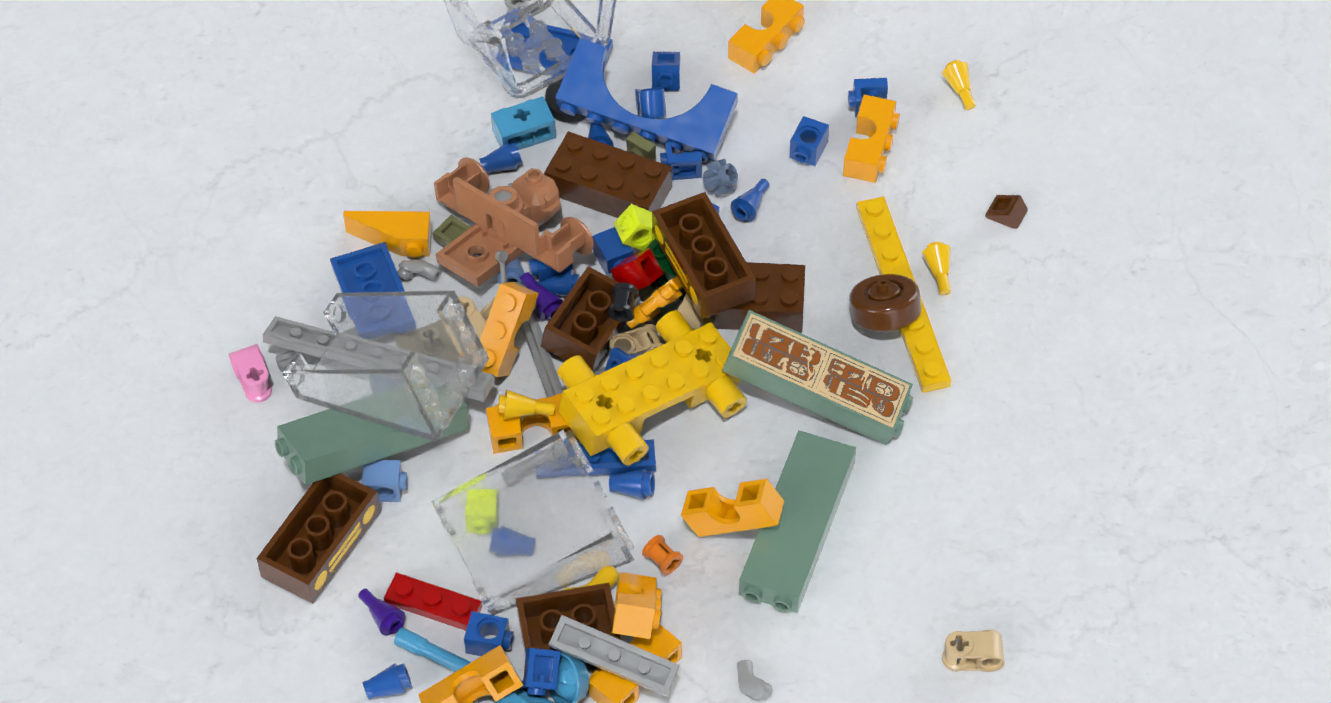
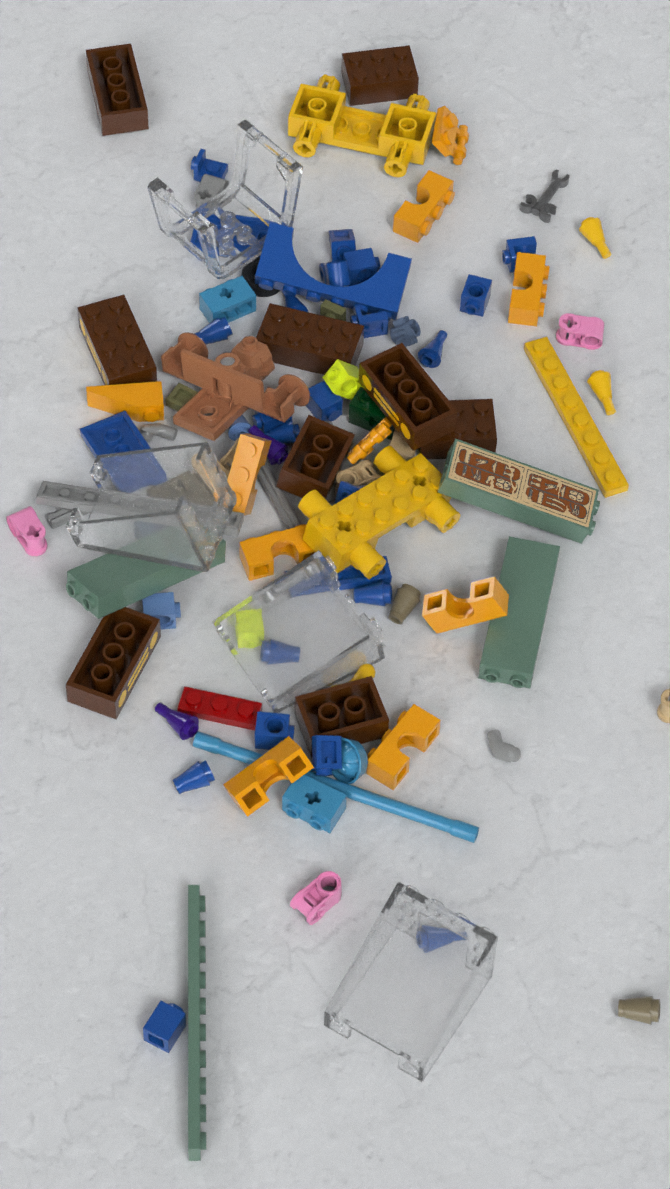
camera: 10 degrees left, 0 degrees up
light grey hinge [495,250,508,283] -> none
yellow cone [498,389,555,419] -> none
light grey plate [549,615,680,697] -> none
black bush [608,282,638,322] -> none
red brick [610,248,664,290] -> none
light orange arch [612,572,662,639] -> none
orange bush [642,535,683,576] -> none
reddish brown wheel [849,274,921,332] -> none
reddish brown slope [985,195,1028,229] -> none
none -> reddish brown brick [77,295,157,385]
none -> blue brick [343,248,381,286]
none -> dark tan cone [388,584,421,625]
none -> flat silver bar [520,169,569,223]
none -> bright pink piece [556,313,604,350]

